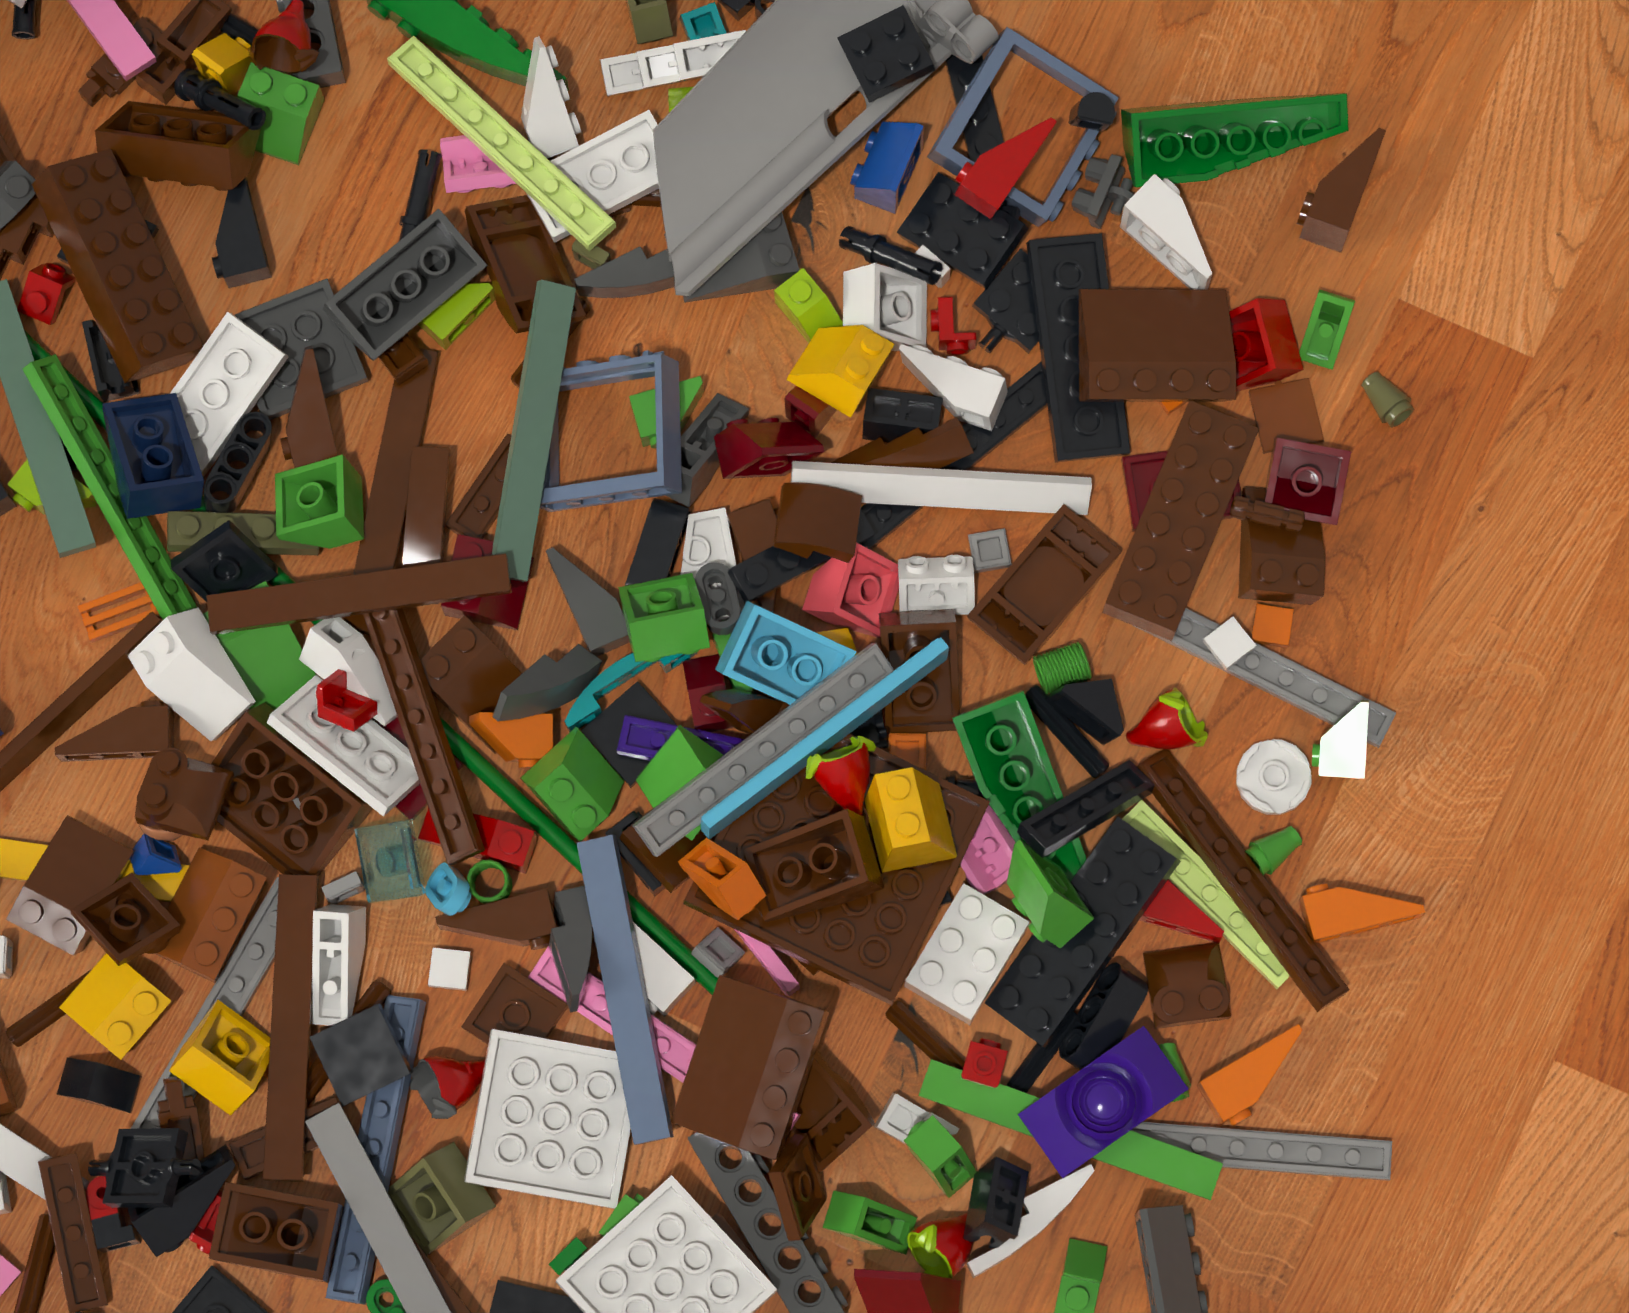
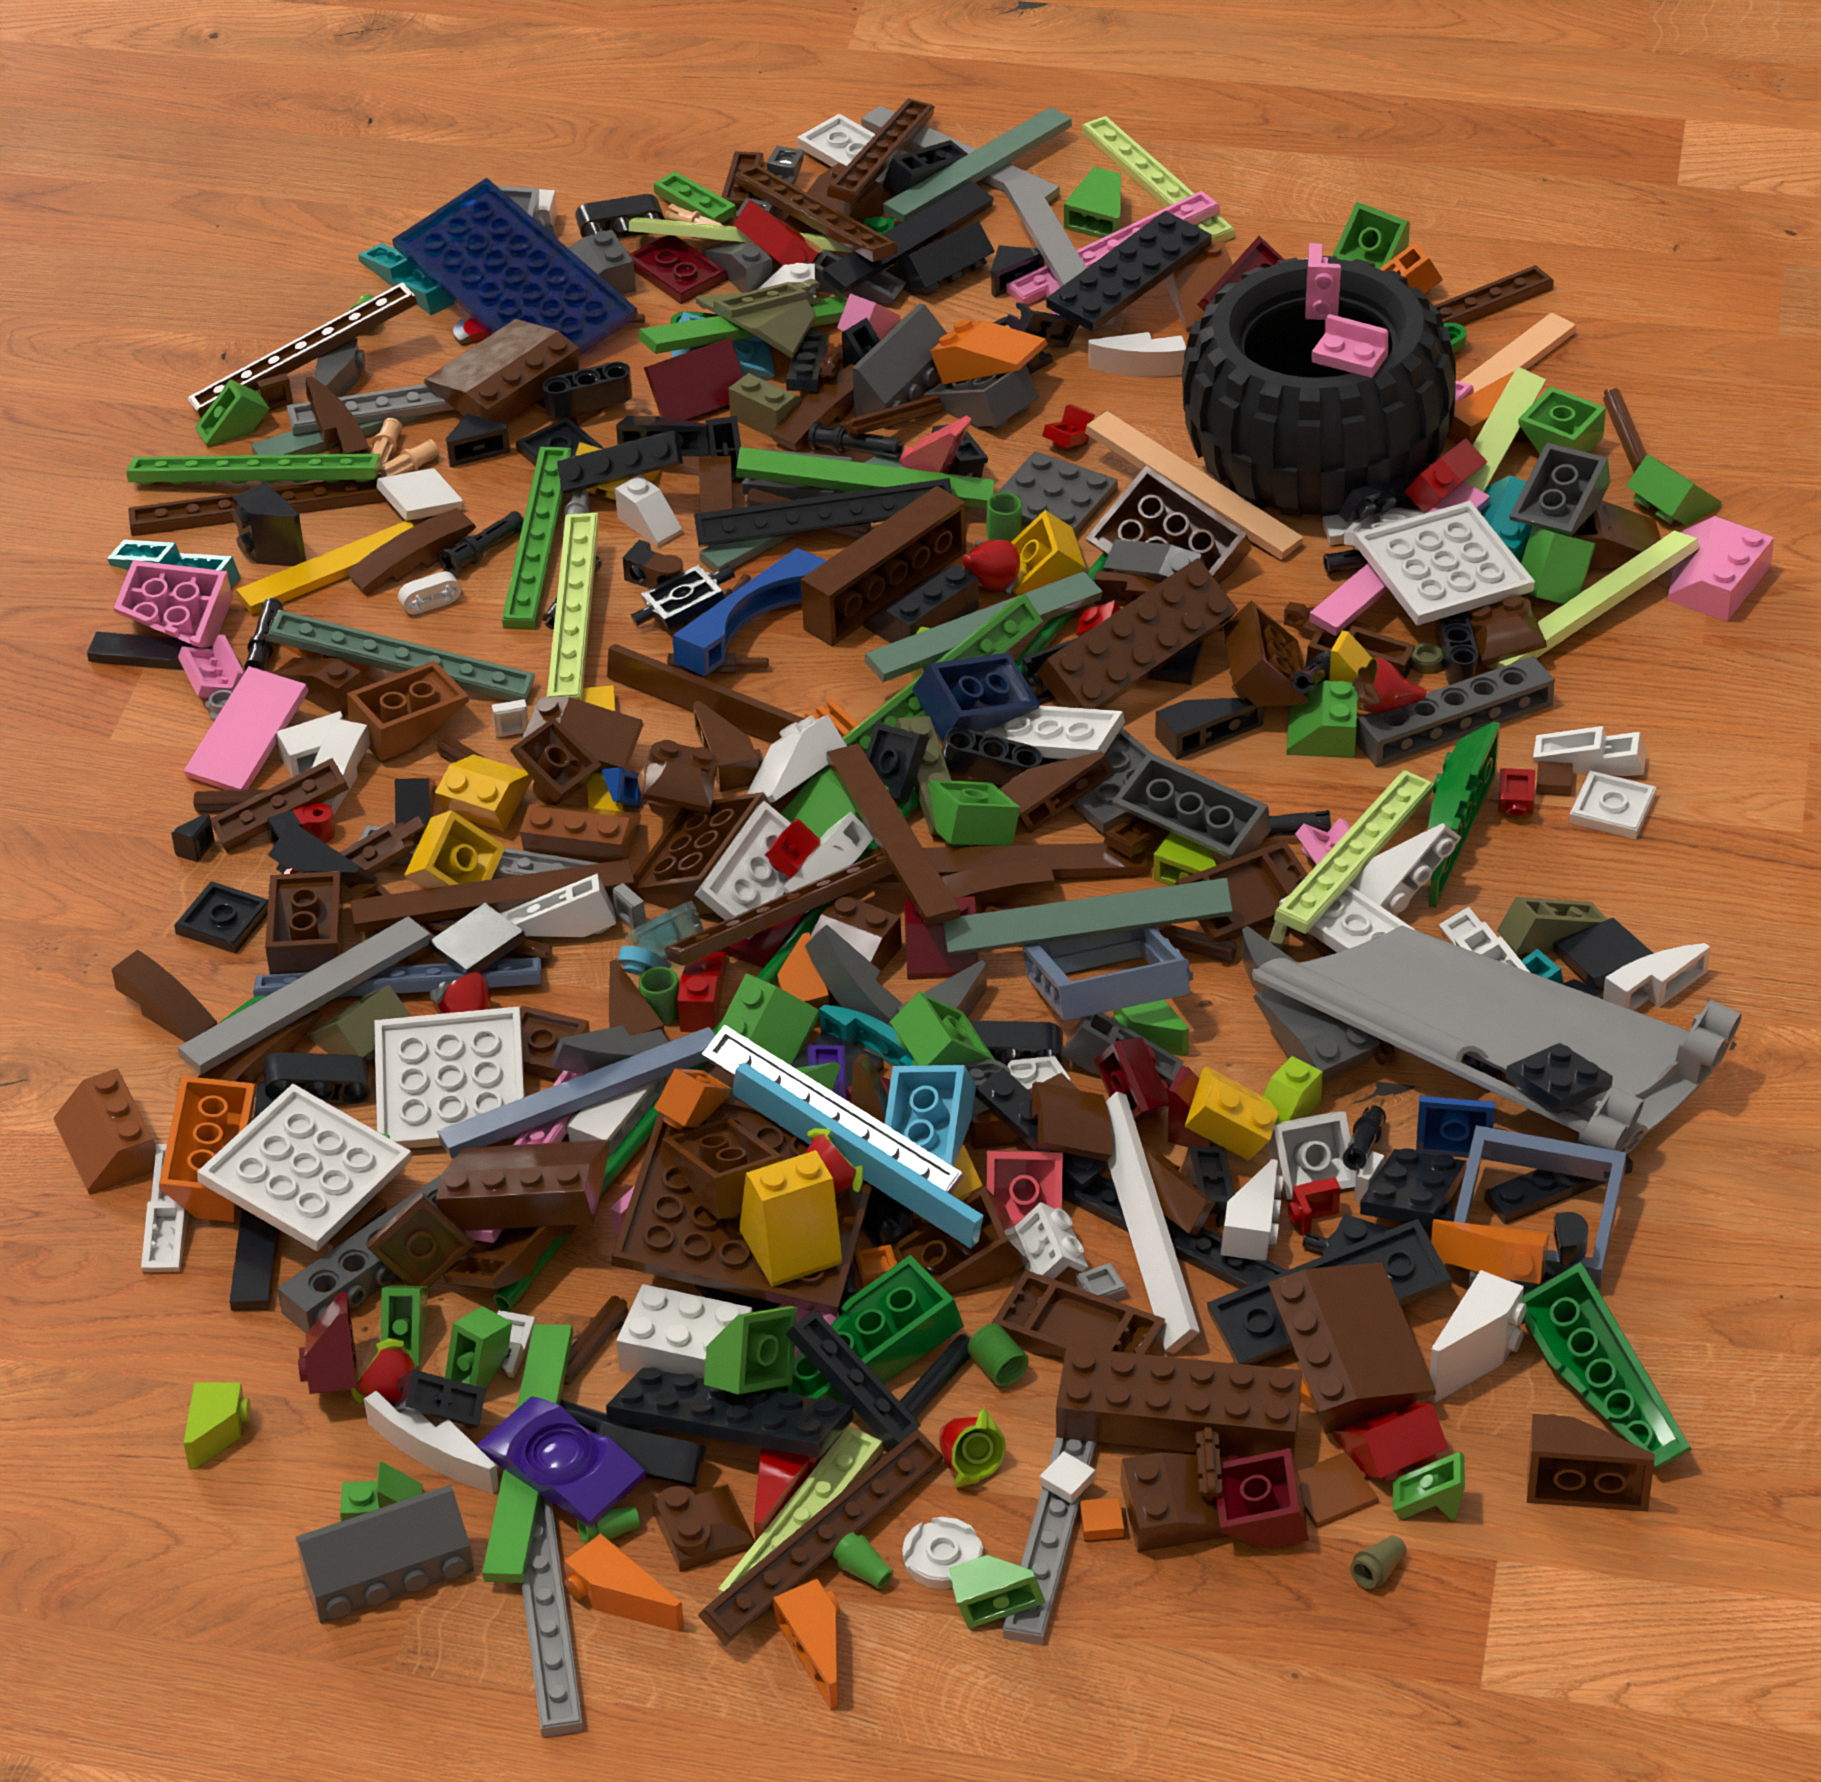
camera: 75 degrees right, 35 degrees down
black plate [88,1128,201,1208] -> none
white tile [428,948,472,991] -> none
light grey tile [691,927,745,978] -> none
red slope [954,117,1057,219] -> none
red bracket [961,1038,1008,1088] -> none
black slope [1045,679,1124,745] -> none
none -> black beam [263,1052,371,1104]
none -> orange slope [1431,1219,1549,1284]

